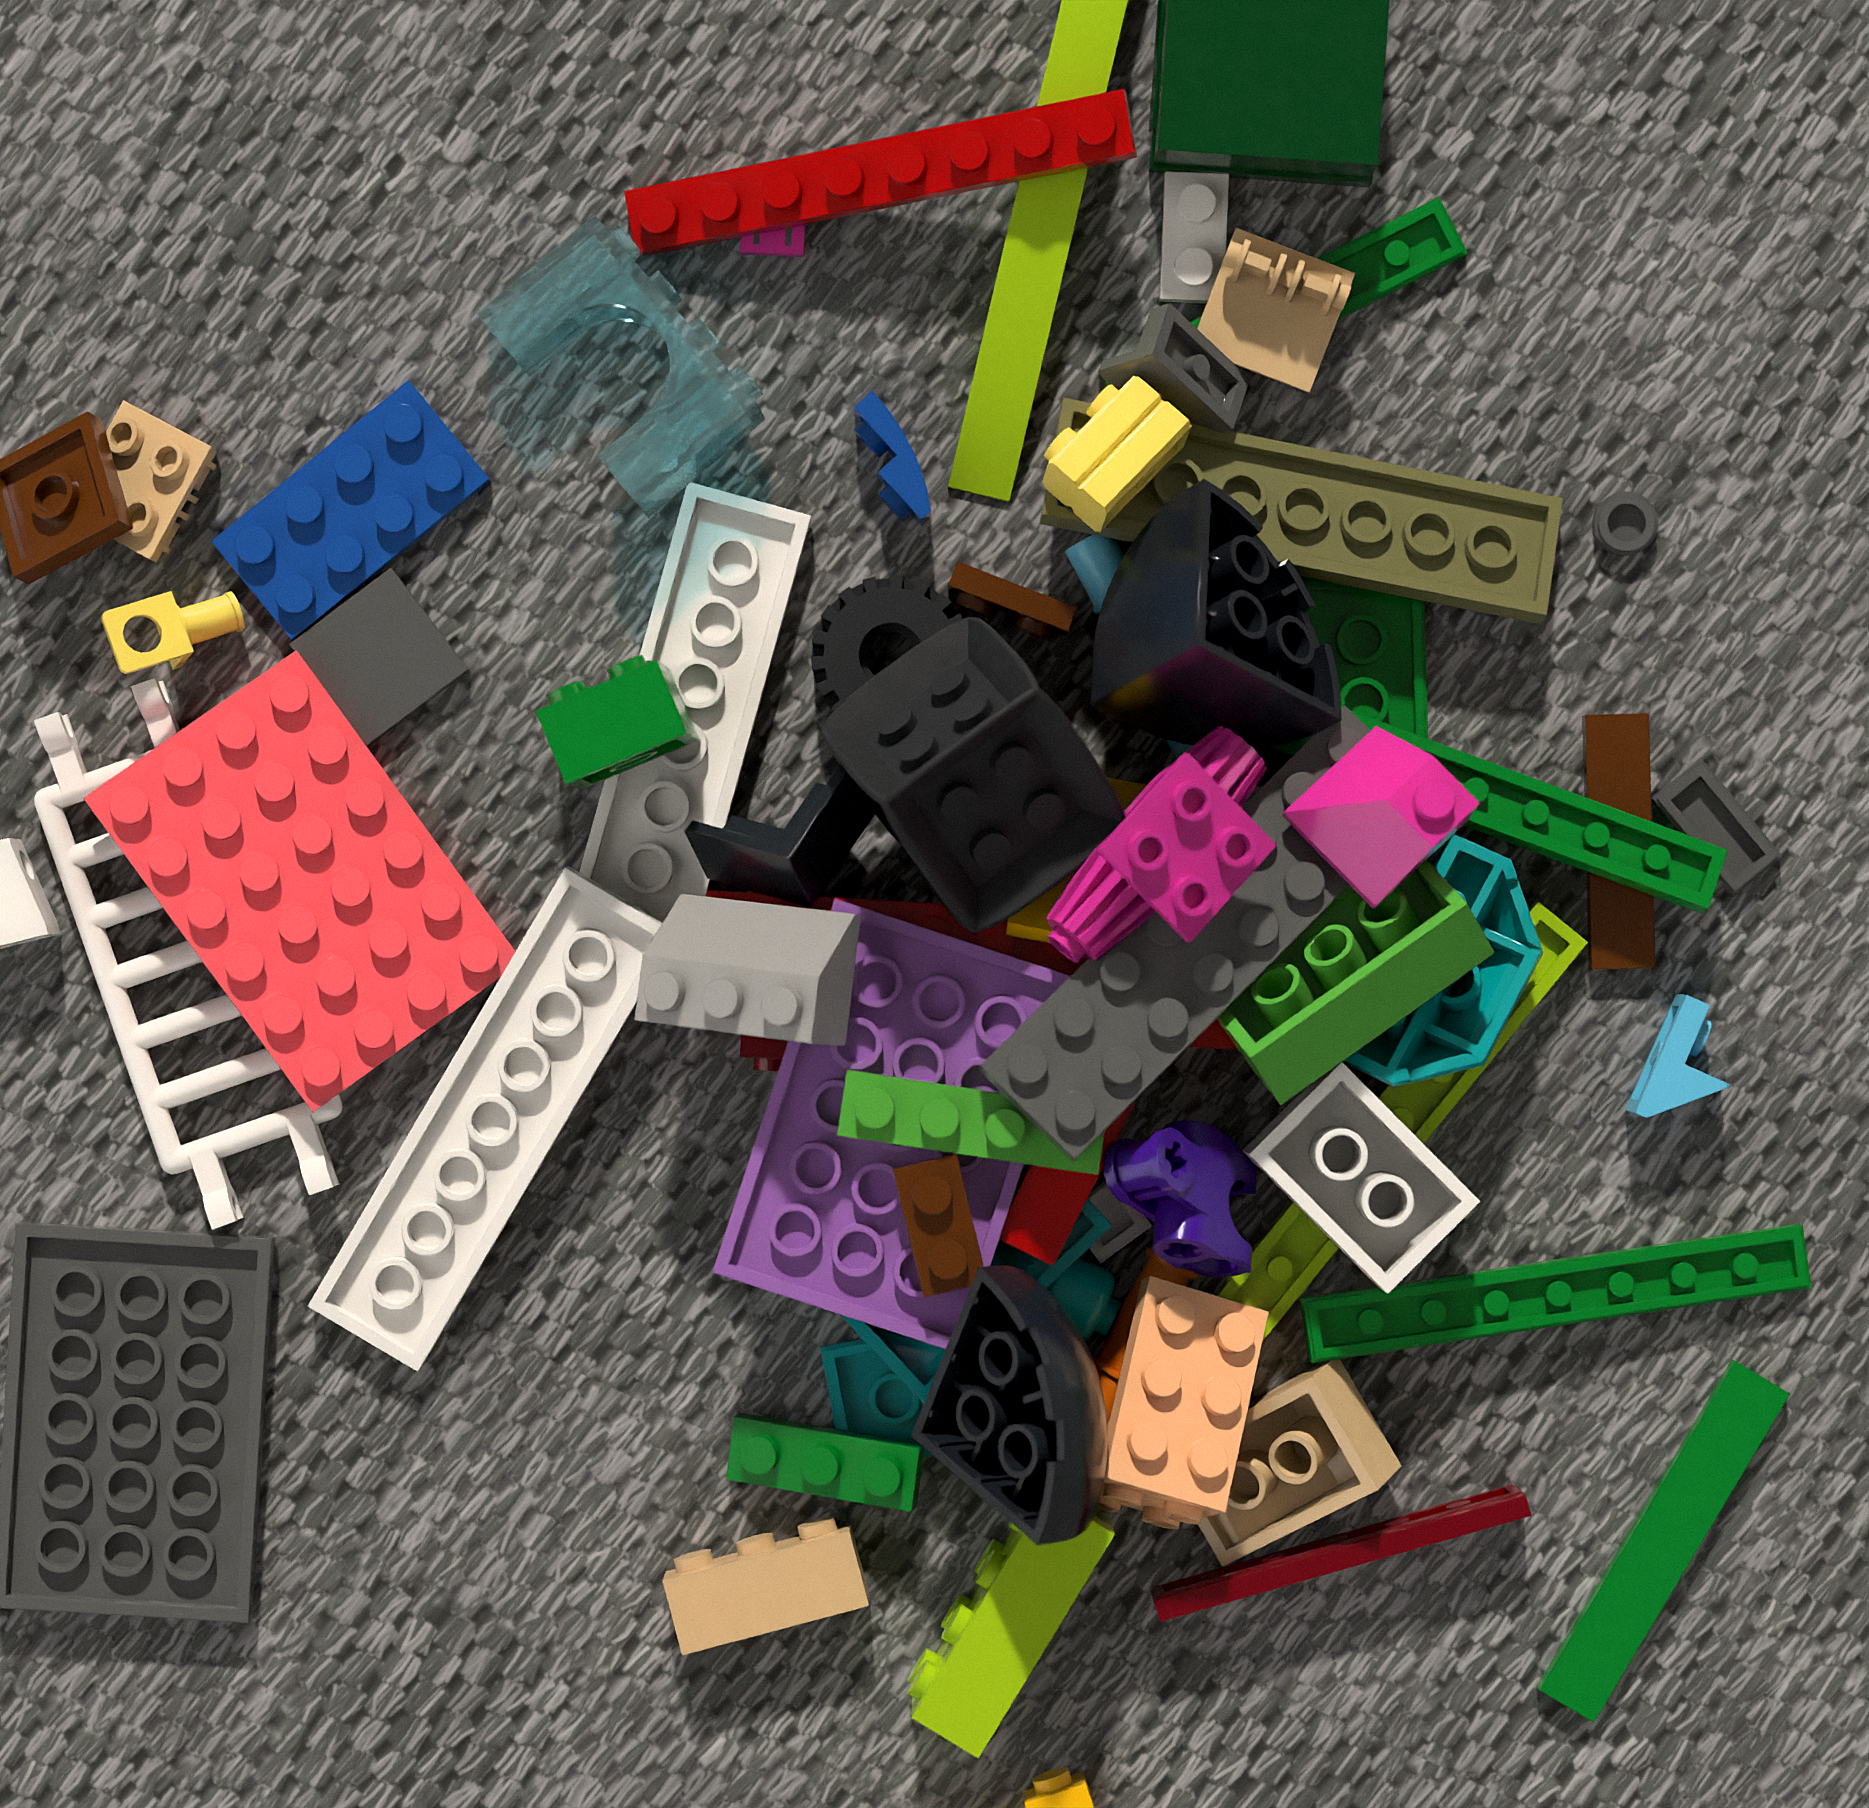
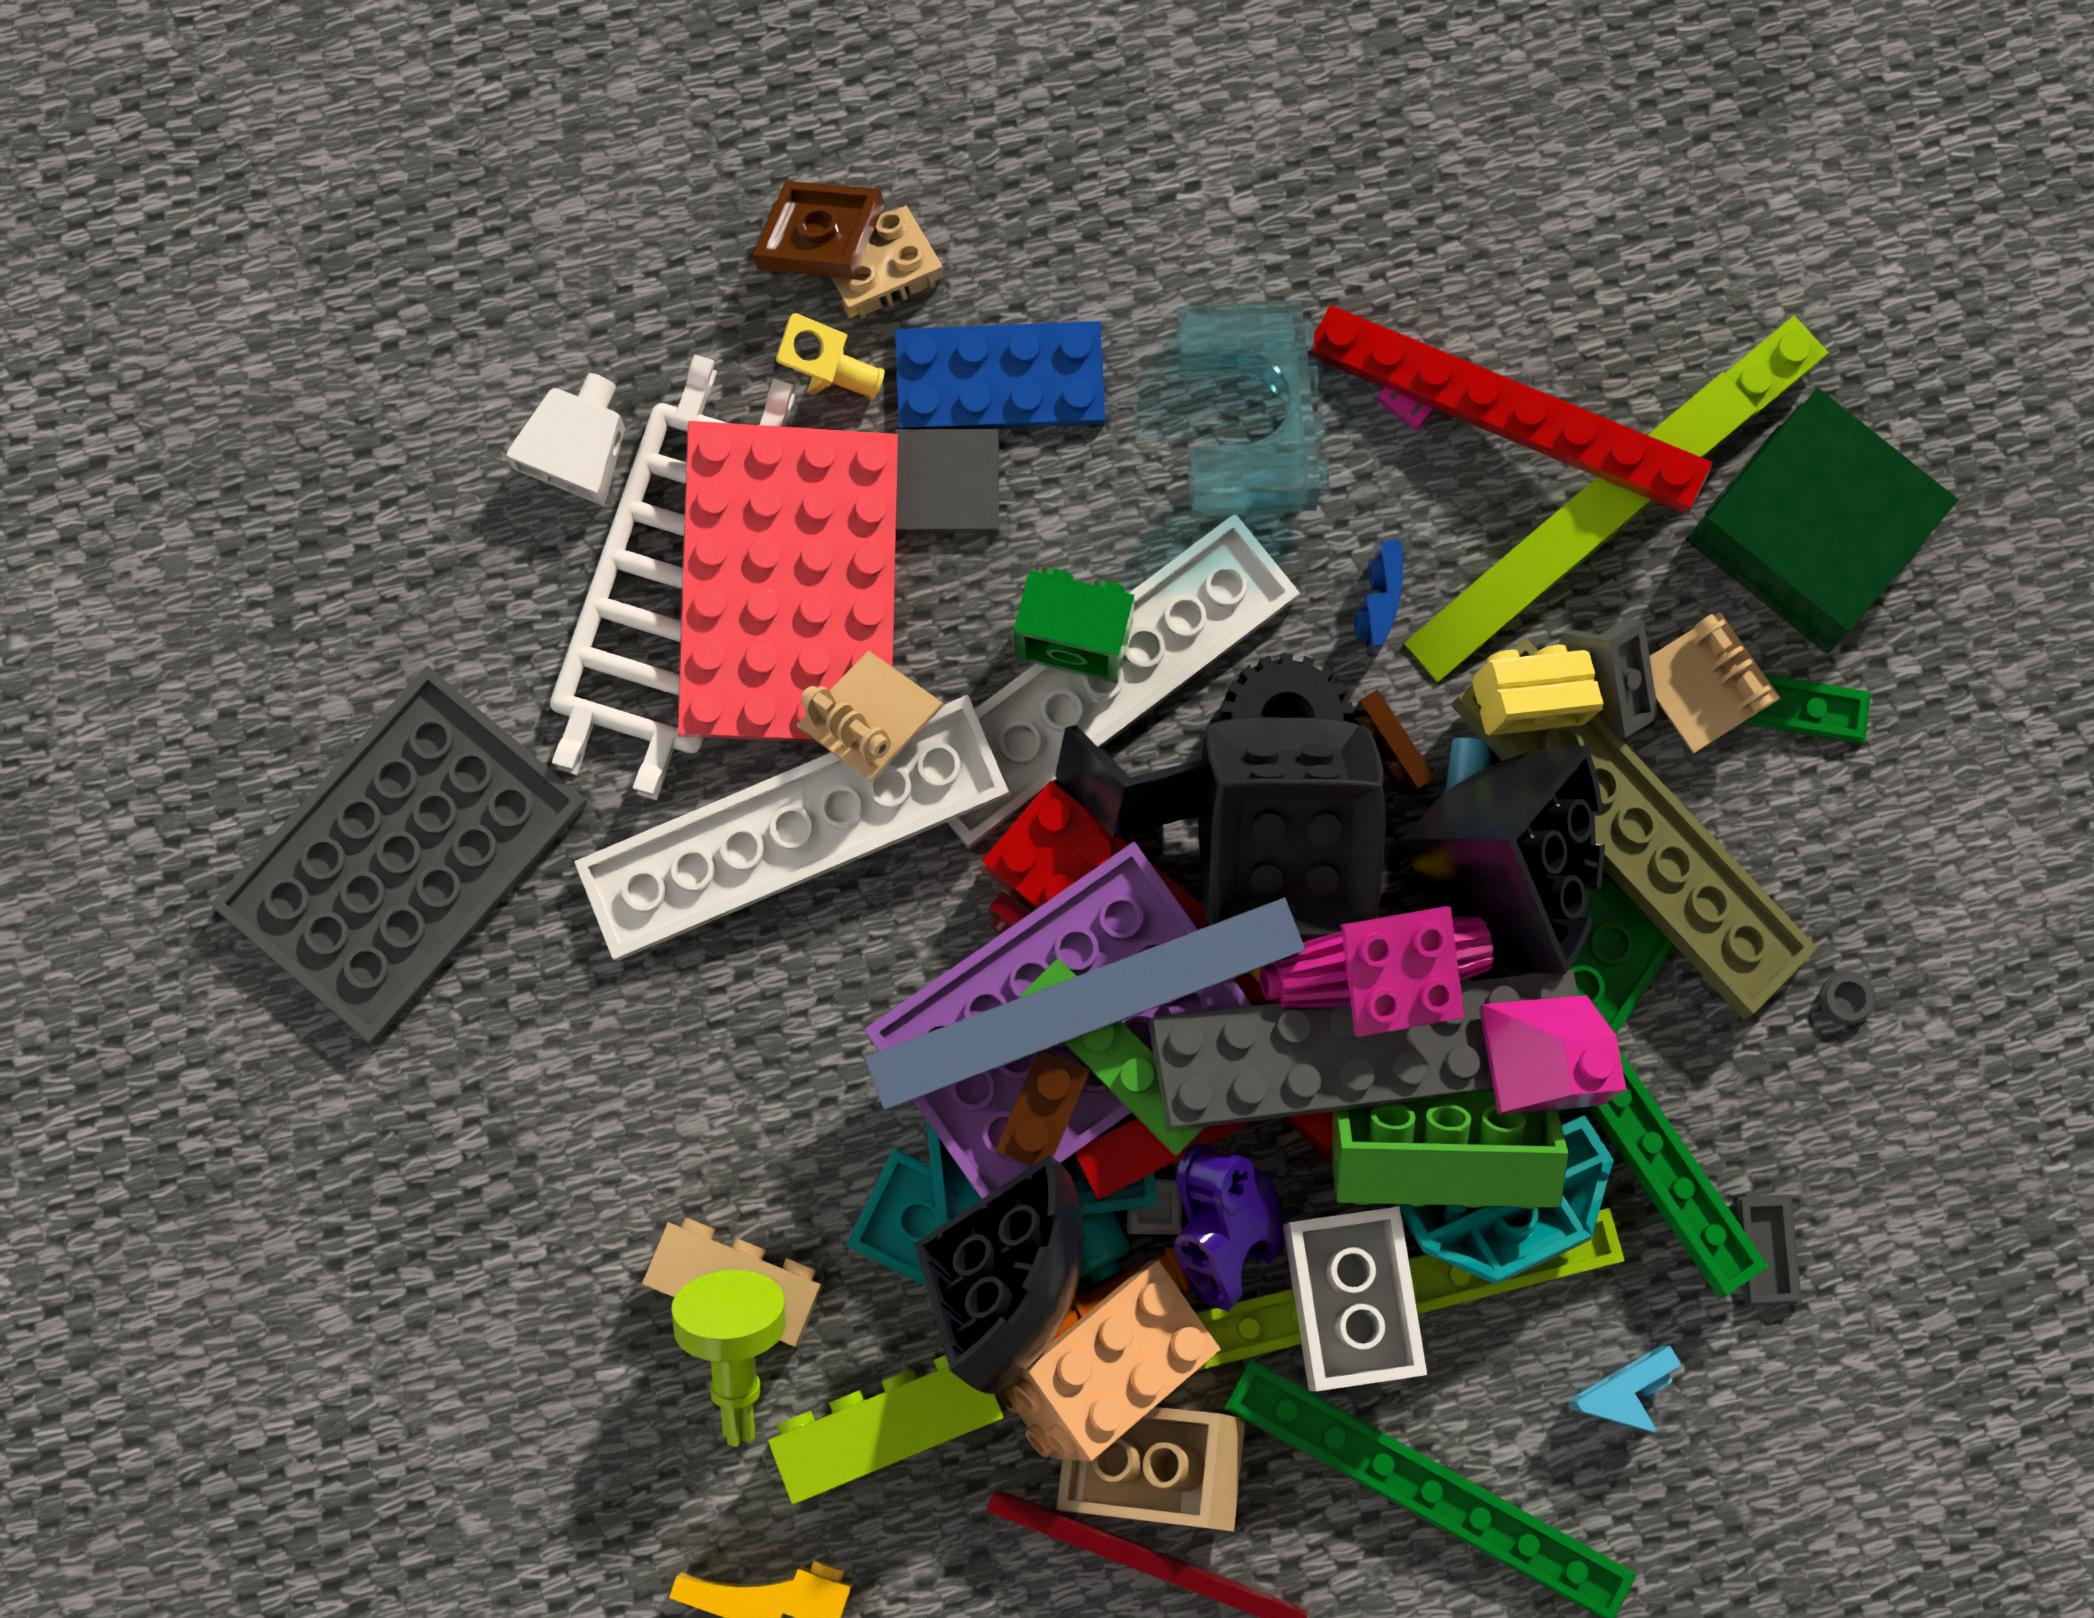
camera: 30 degrees right, 10 degrees down
light grey slope [635,894,861,1046] -> none
green plate [726,1413,925,1512] -> none
white plate [1159,171,1229,303] -> none
reddish brown tile [1582,713,1656,970] -> none
none -> lime piece [671,1269,786,1447]
none -> tan hinge [797,650,944,782]
none -> sand blue tile [865,897,1306,1110]

